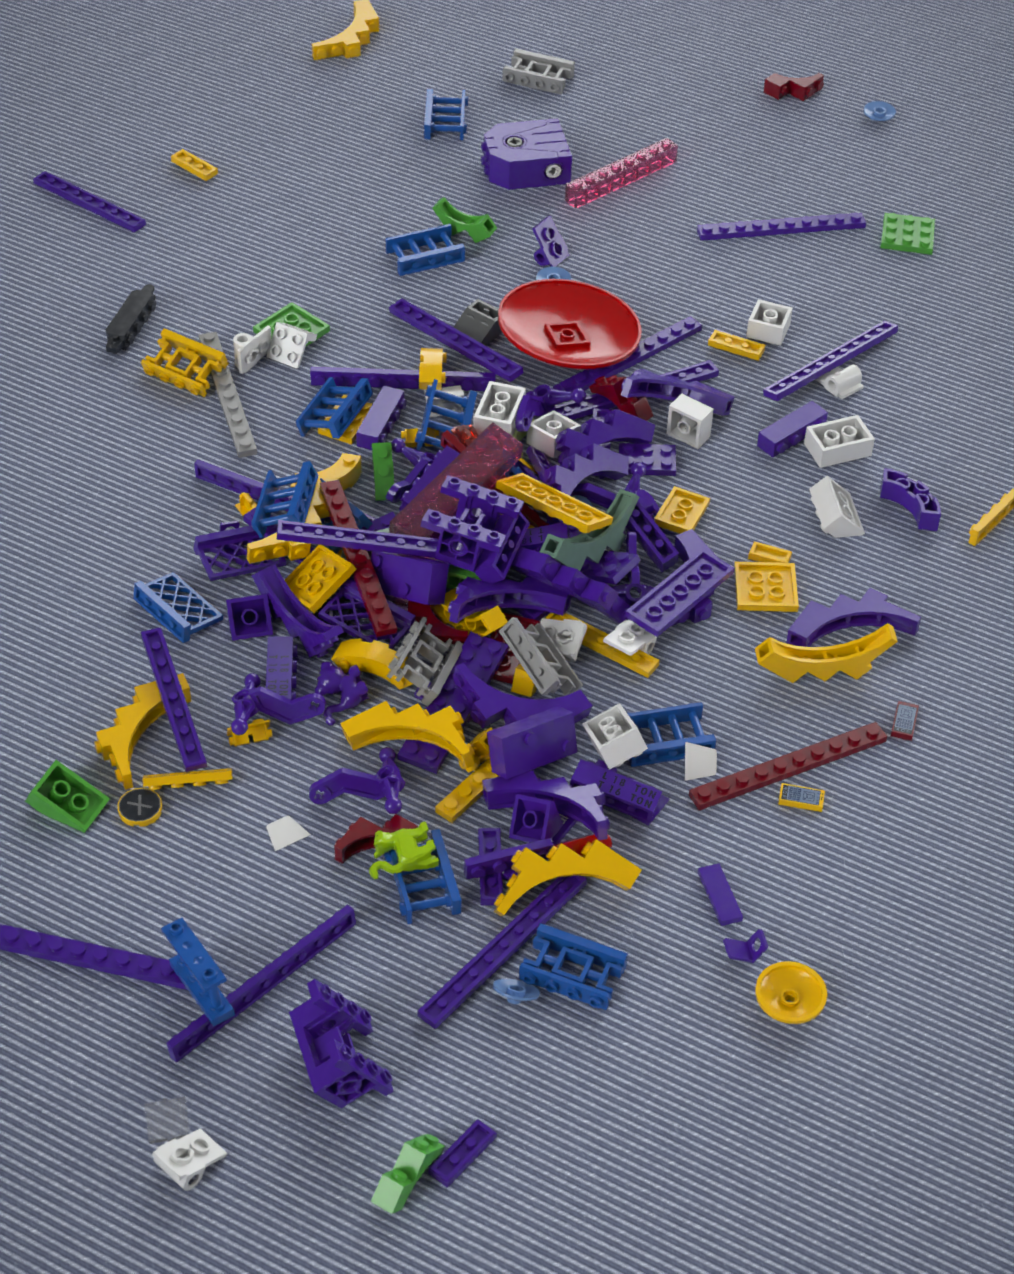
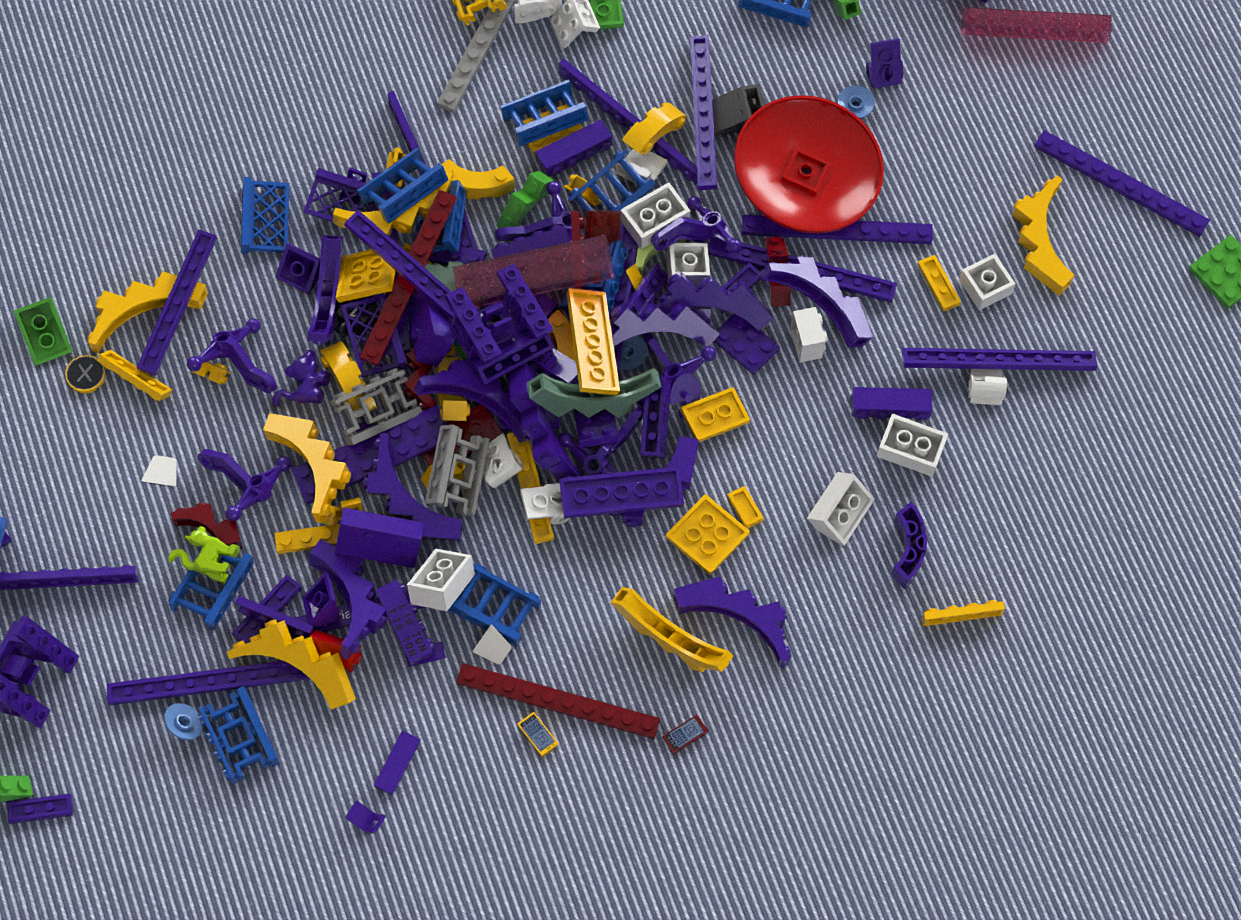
camera: 40 degrees right, 20 degrees up
dark purple brick [266,636,298,700] -> none
yellow dish [755,961,827,1024] -> none
none -> yellow arch [1012,175,1075,296]

